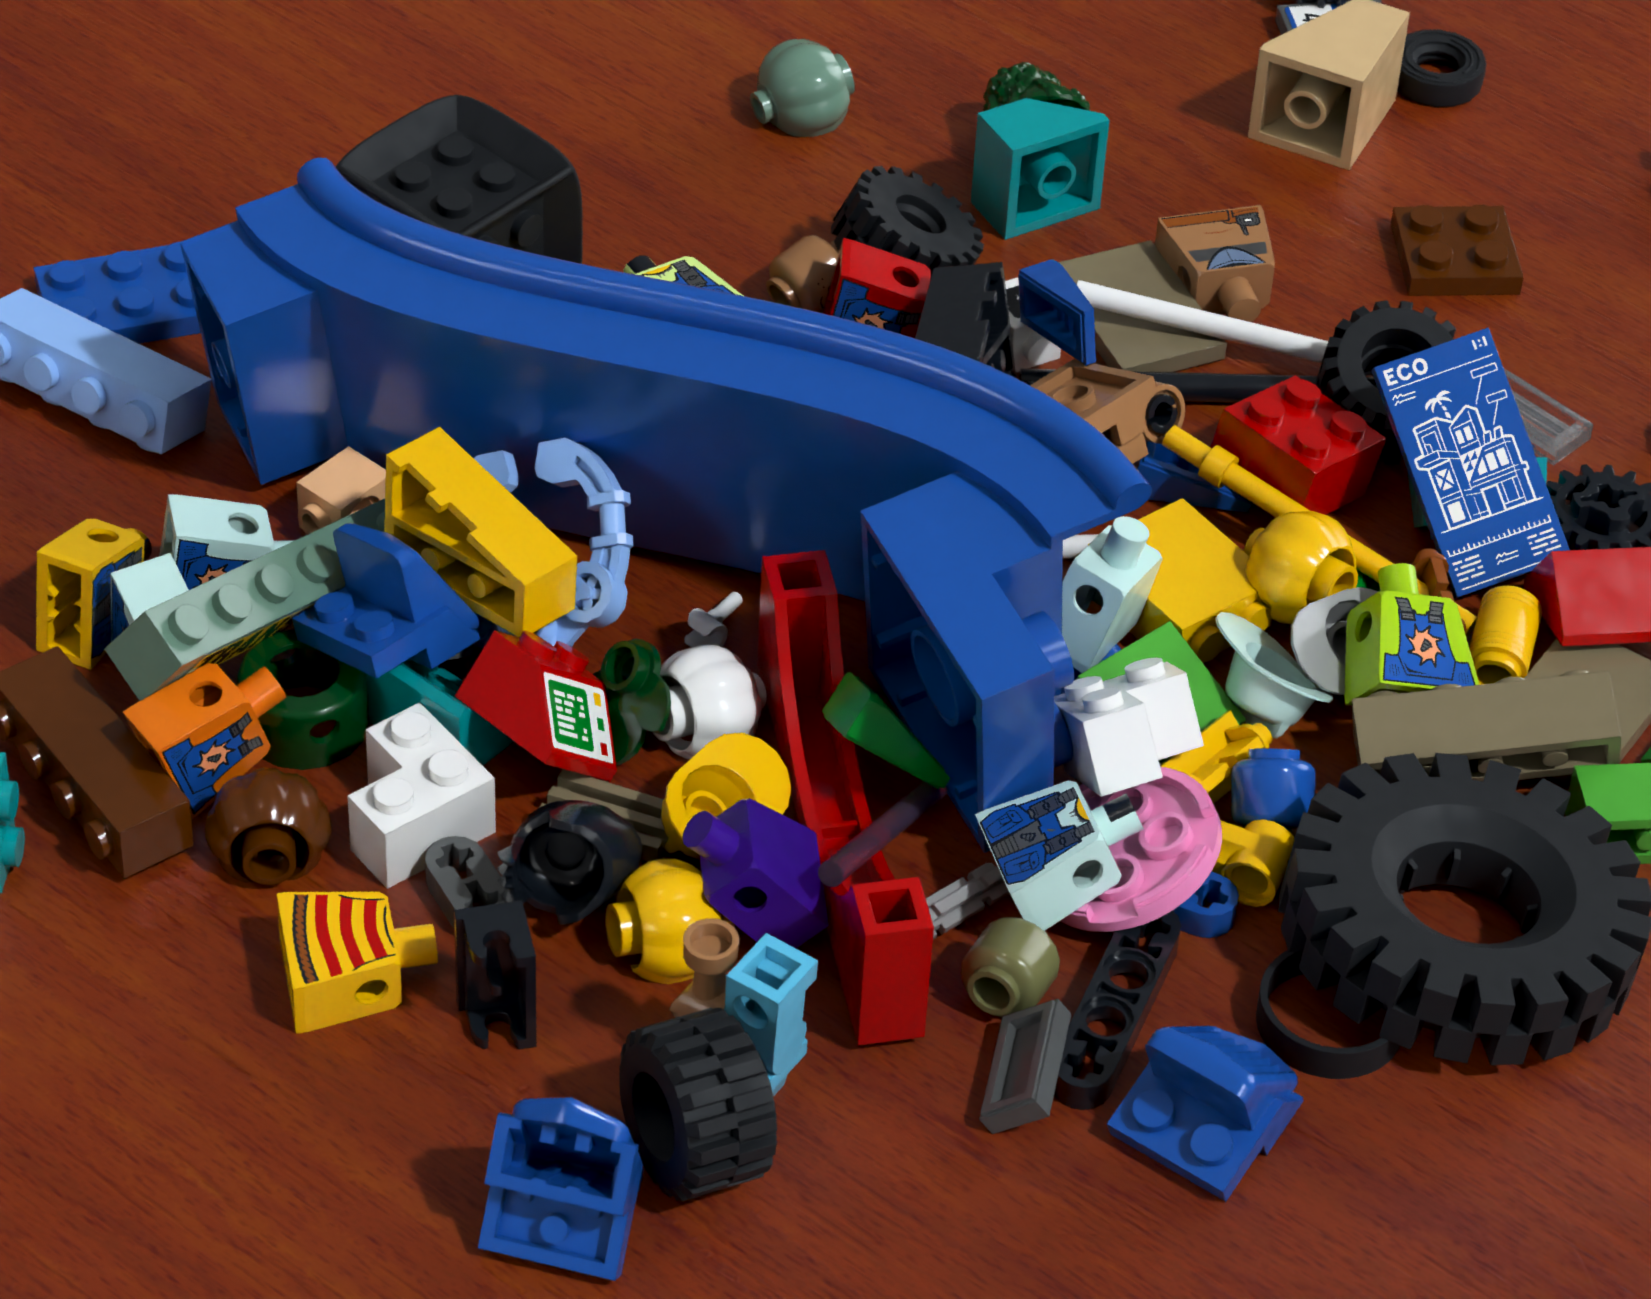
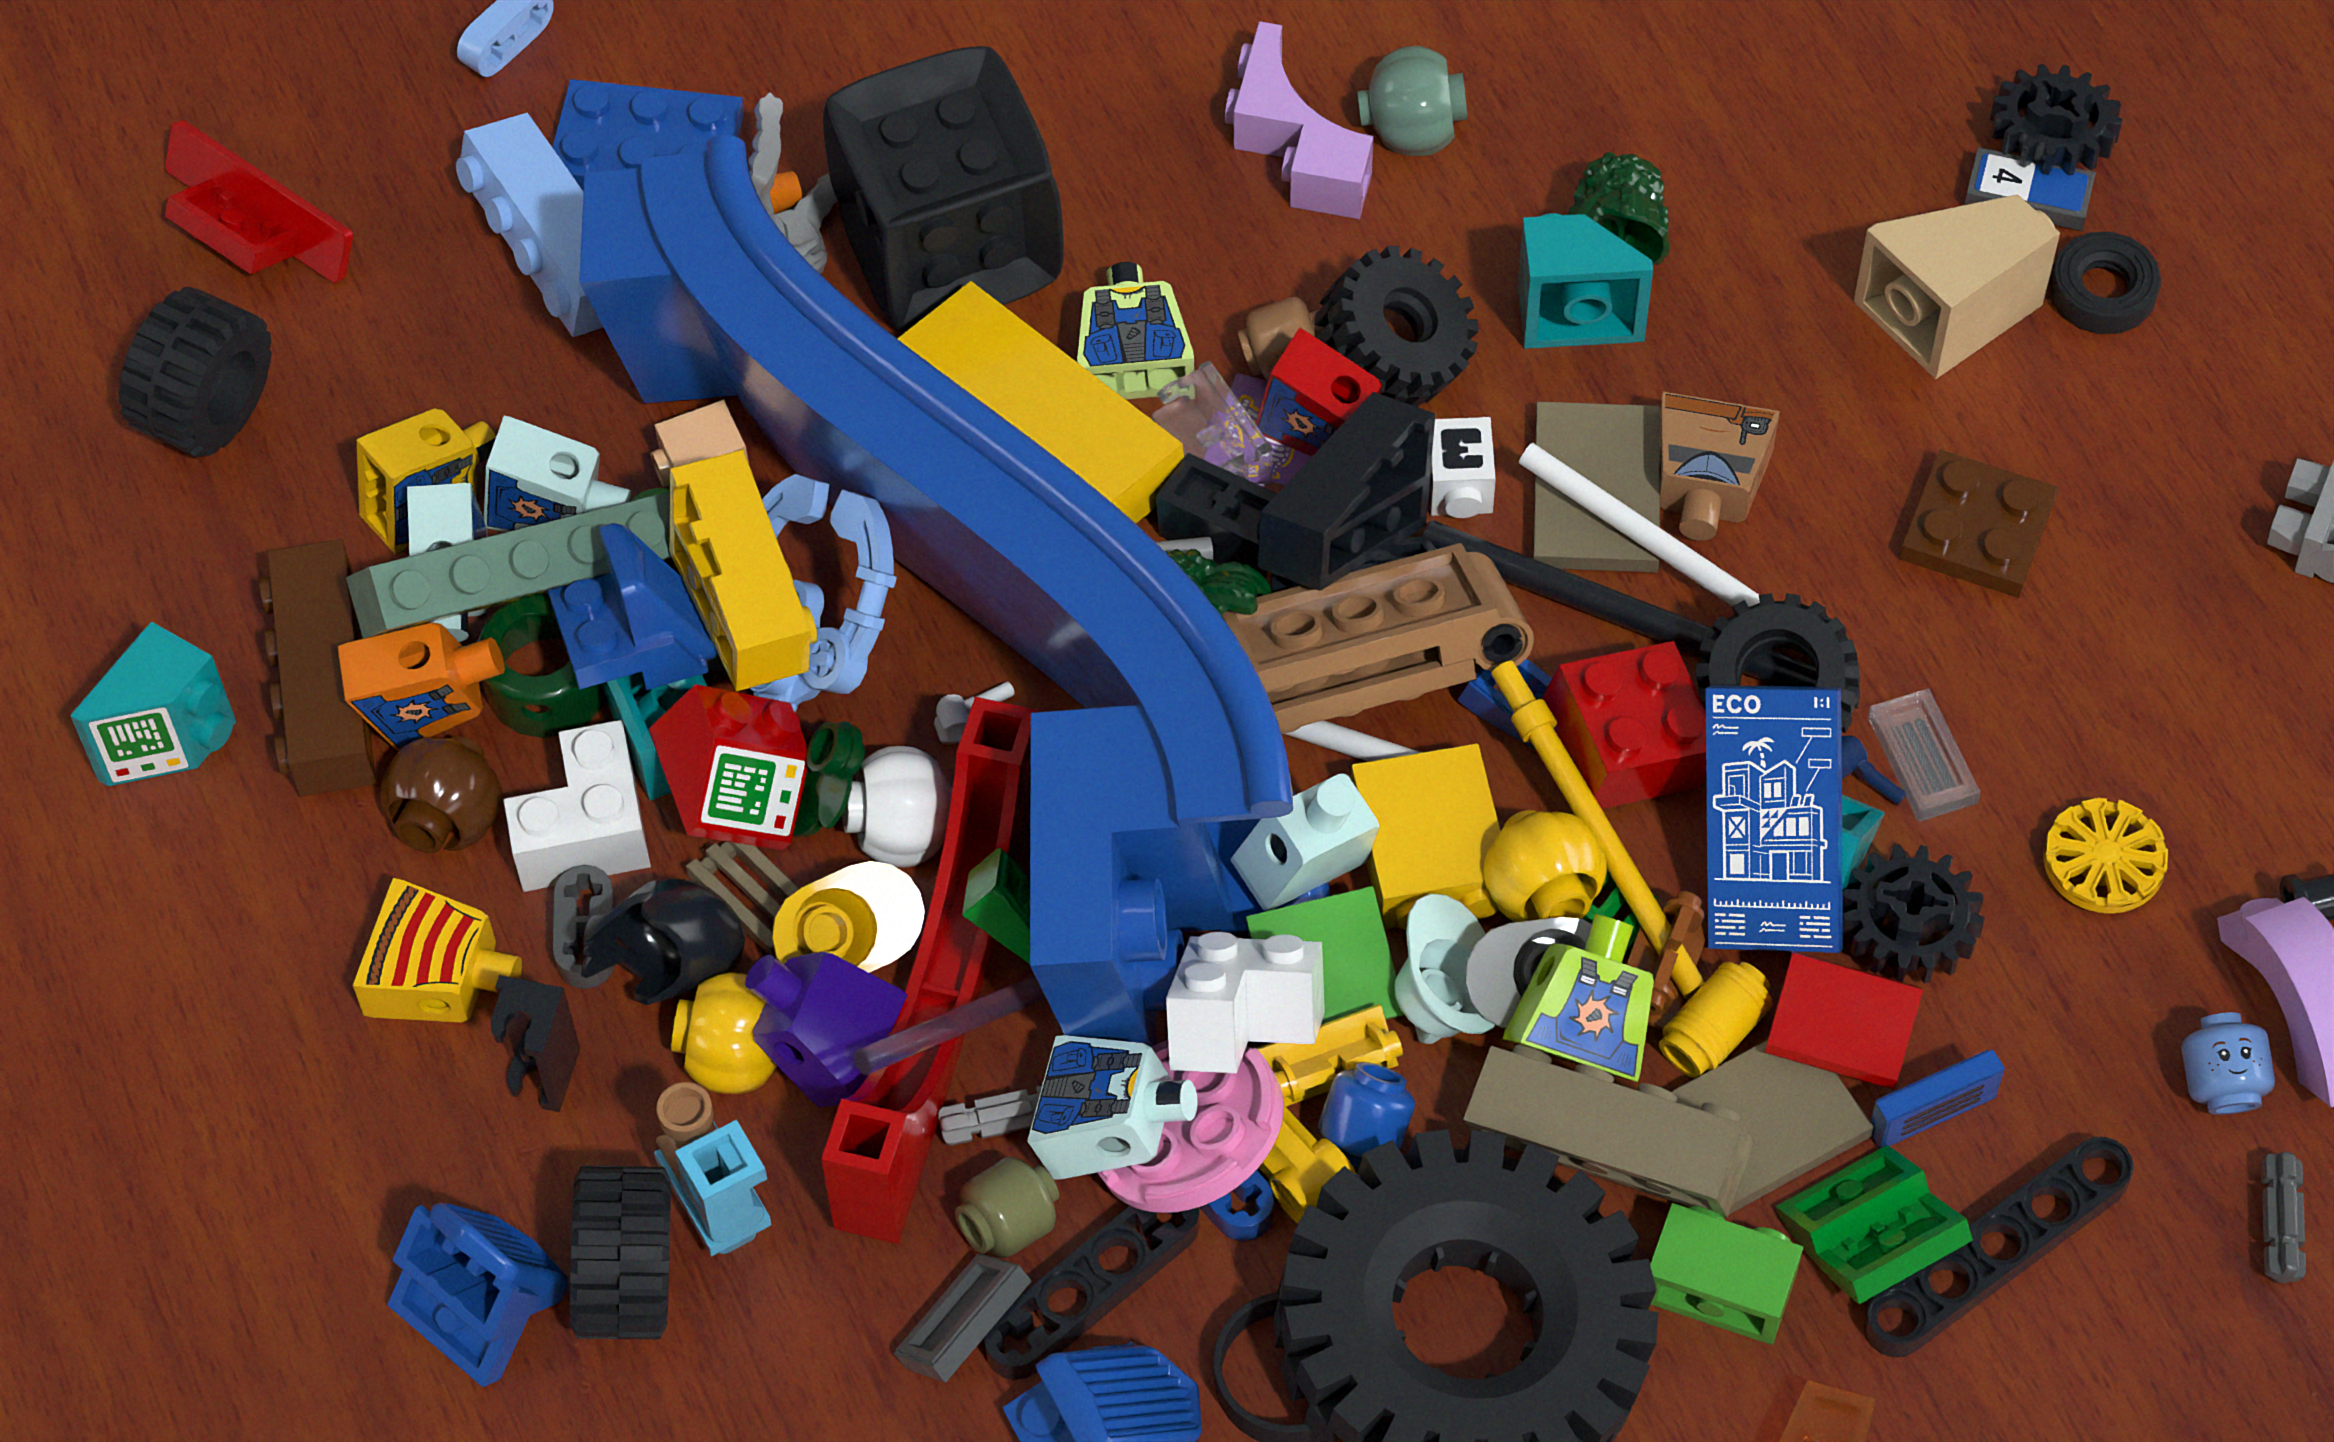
camera: 30 degrees right, 15 degrees up
blue slope [1018,259,1096,365] -> none
none -> lavender arch [1225,21,1373,219]

